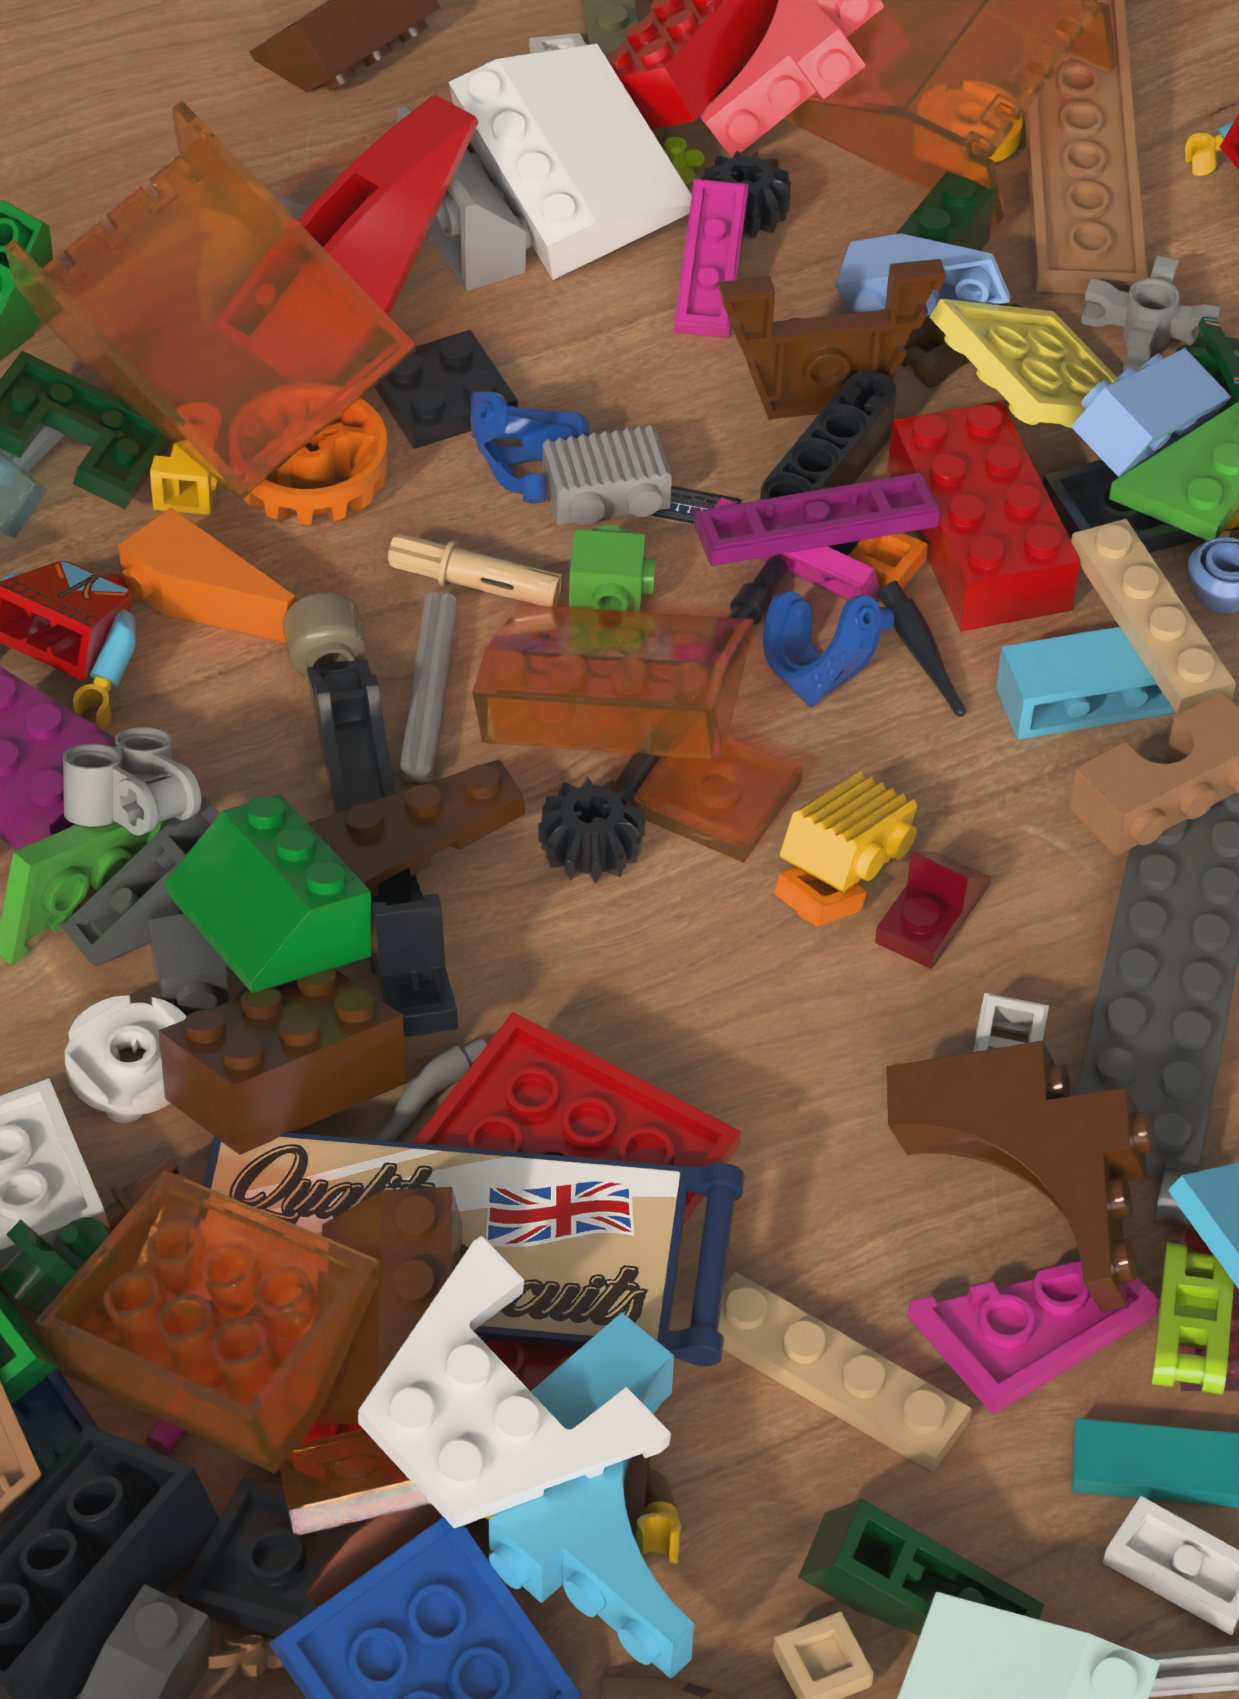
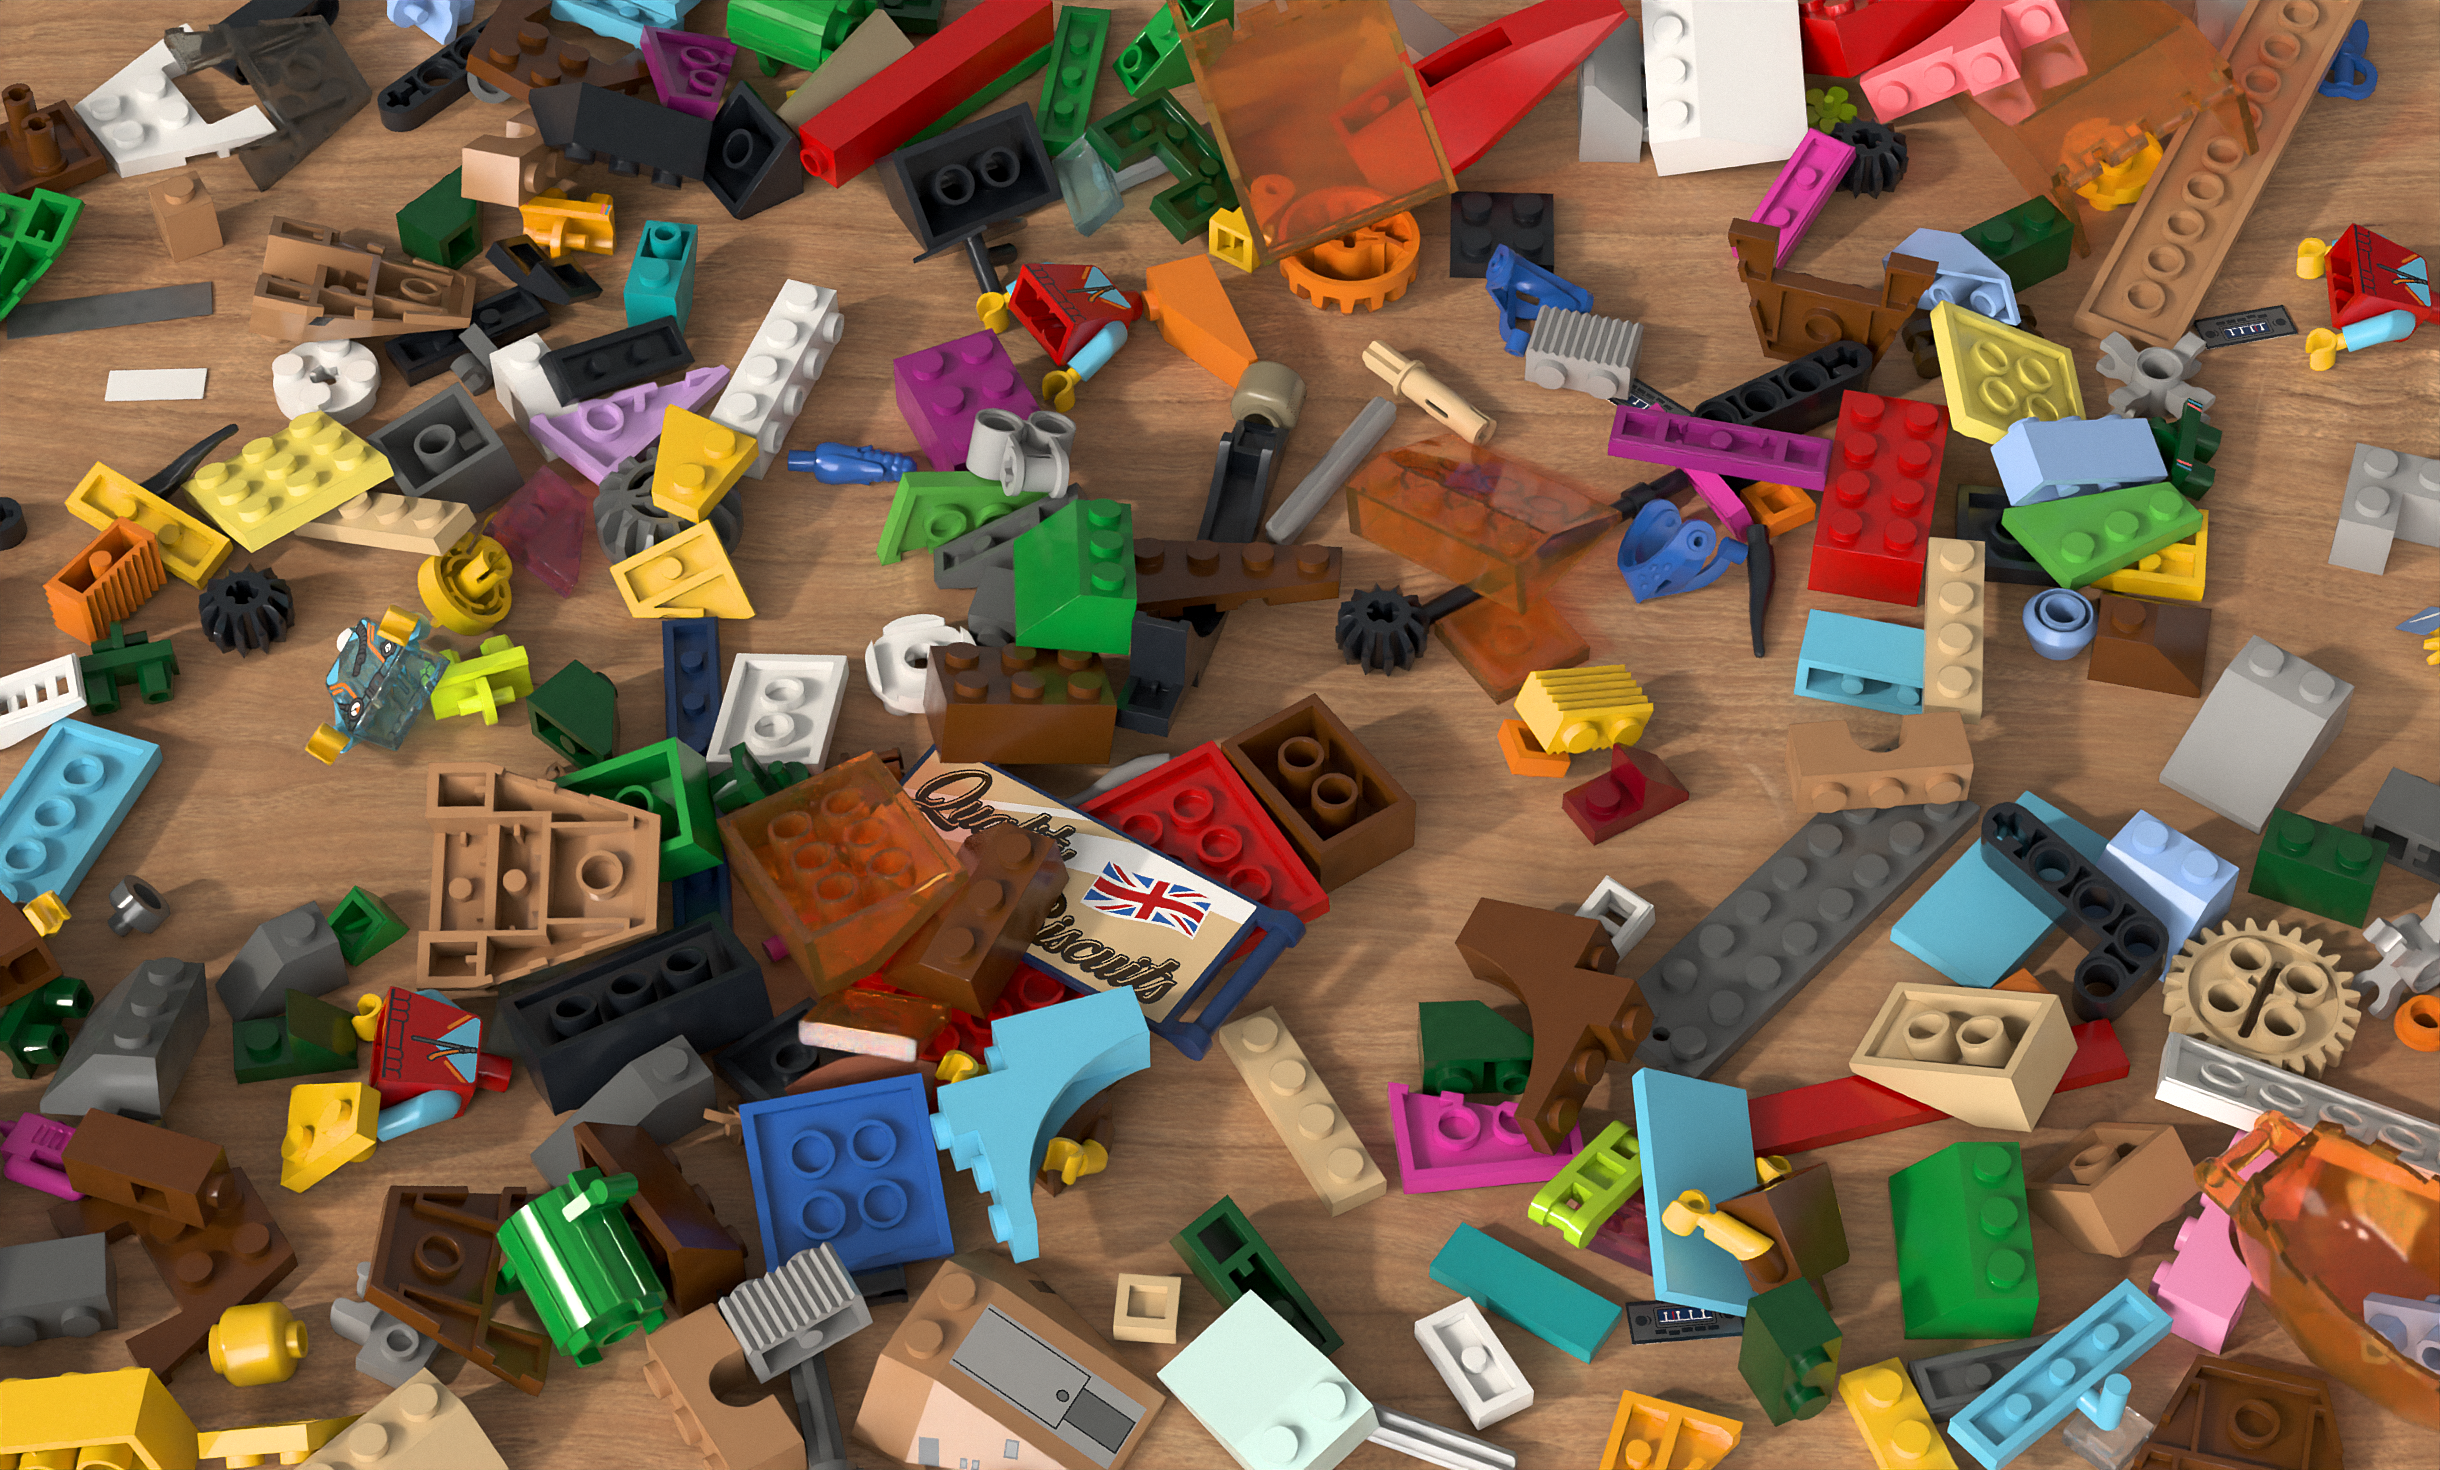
camera: 30 degrees right, 0 degrees up
white wing [358,1235,671,1528] -> none
bright green brick [569,525,656,618] -> none
none -> reddish brown brick [1221,693,1416,894]
none -> dark green slope [1417,1000,1534,1096]
none -> sticker [2193,305,2298,350]

